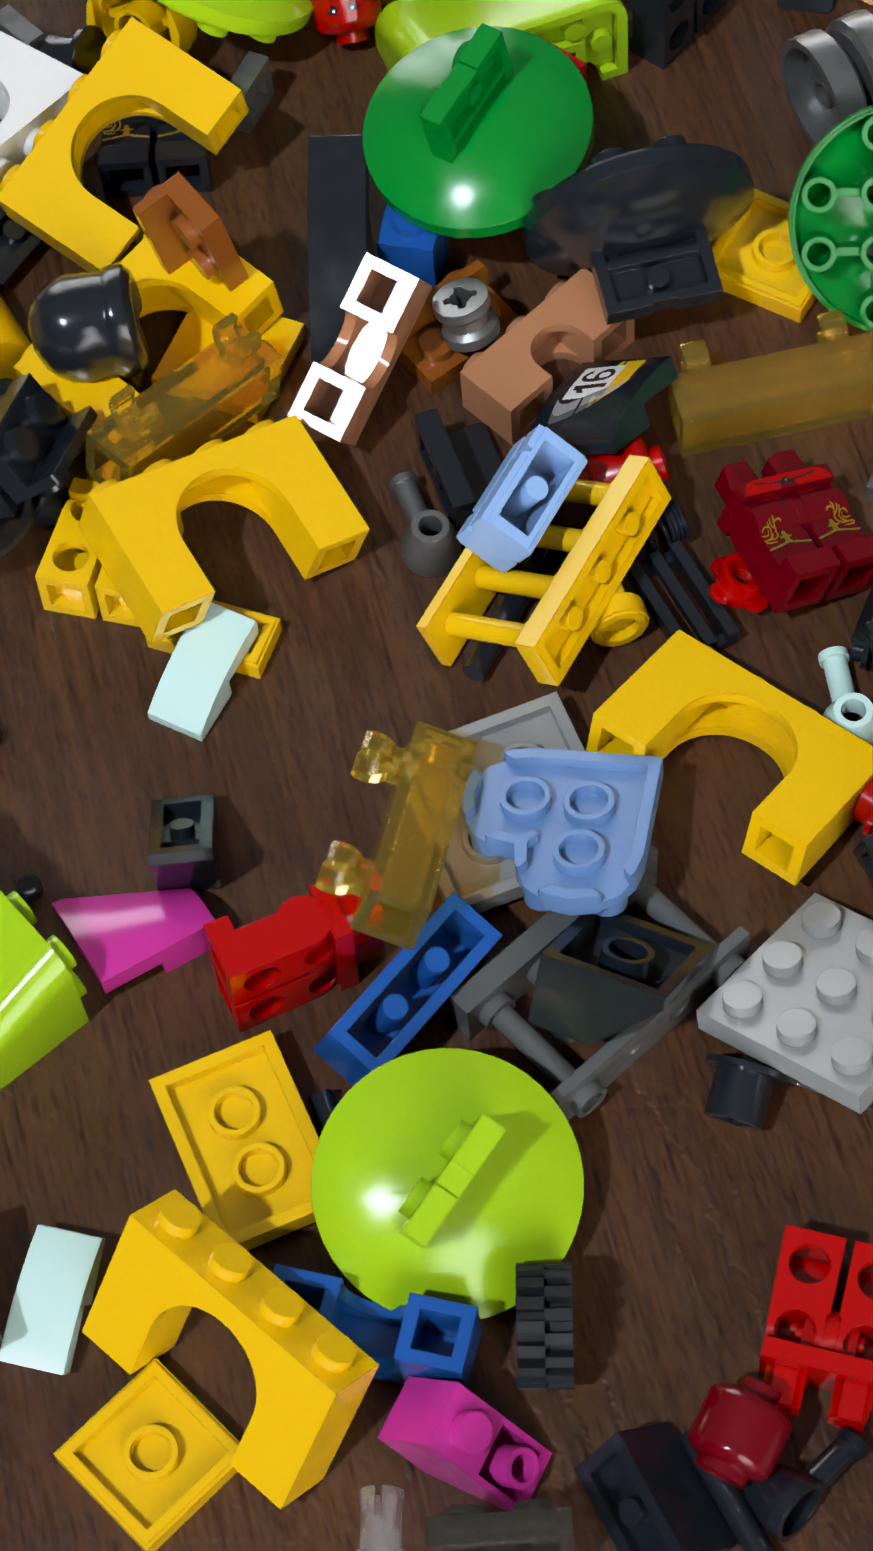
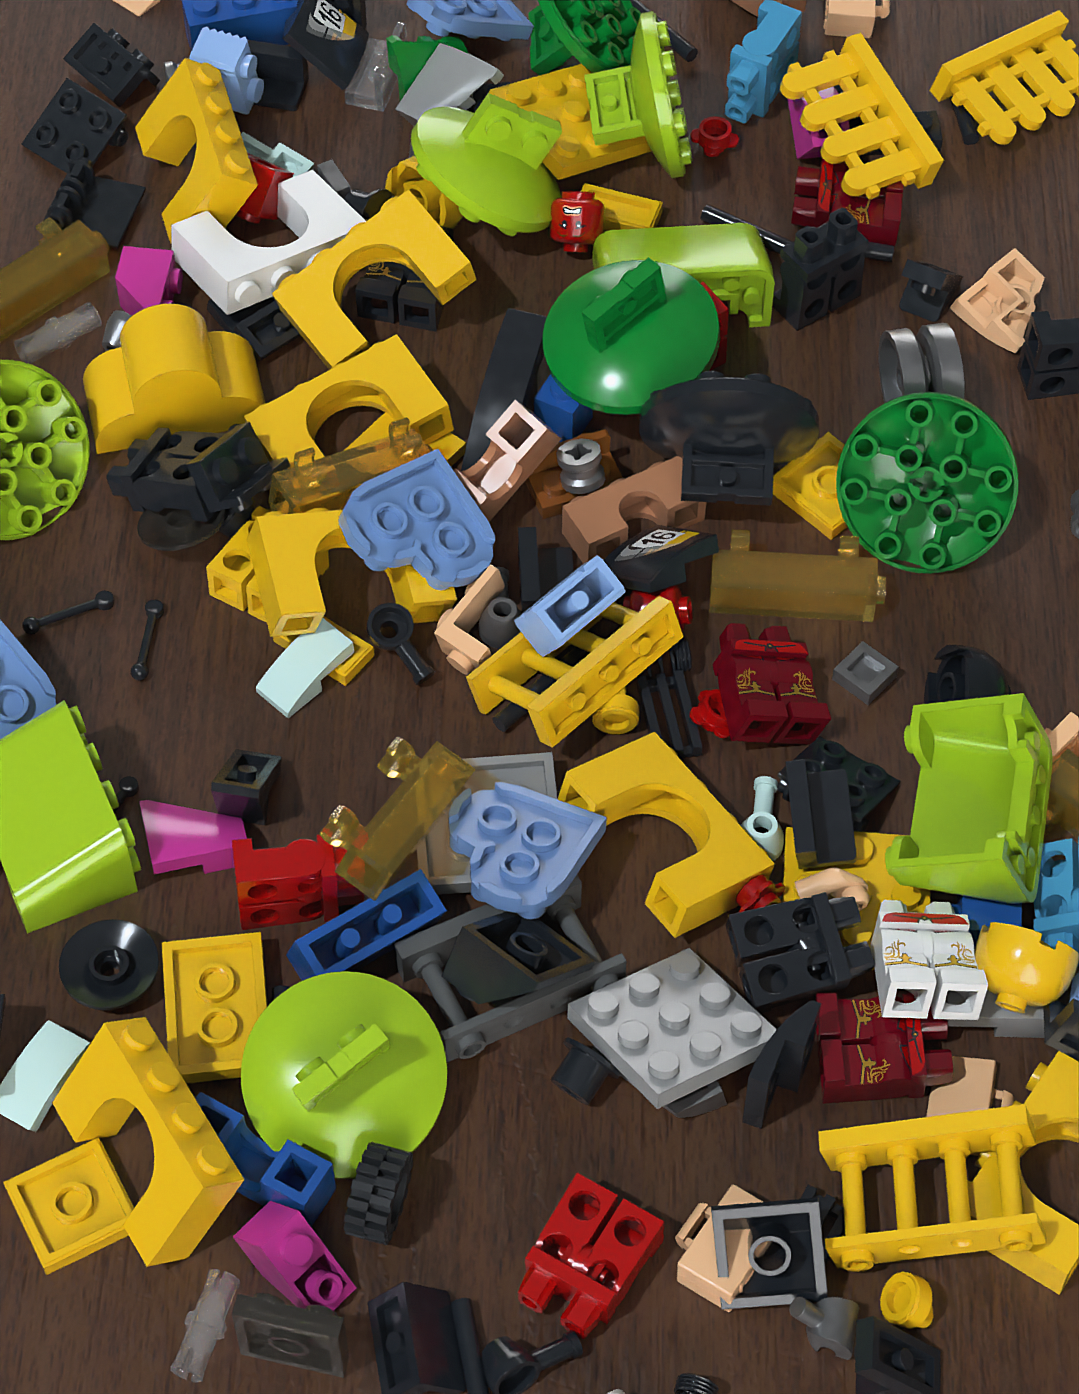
camera: 10 degrees right, 5 degrees down
black piece [28,264,151,394] -> none
dark orange bracket [133,172,249,292] -> none
flat silver tile [230,51,274,134] -> none
dark red head [687,1375,793,1489] -> none
none -> black dish [59,919,159,1010]
none -> medium blue plate [338,449,495,590]
none -> black bar [367,603,435,685]
none -> light nougat bracket [434,565,505,675]

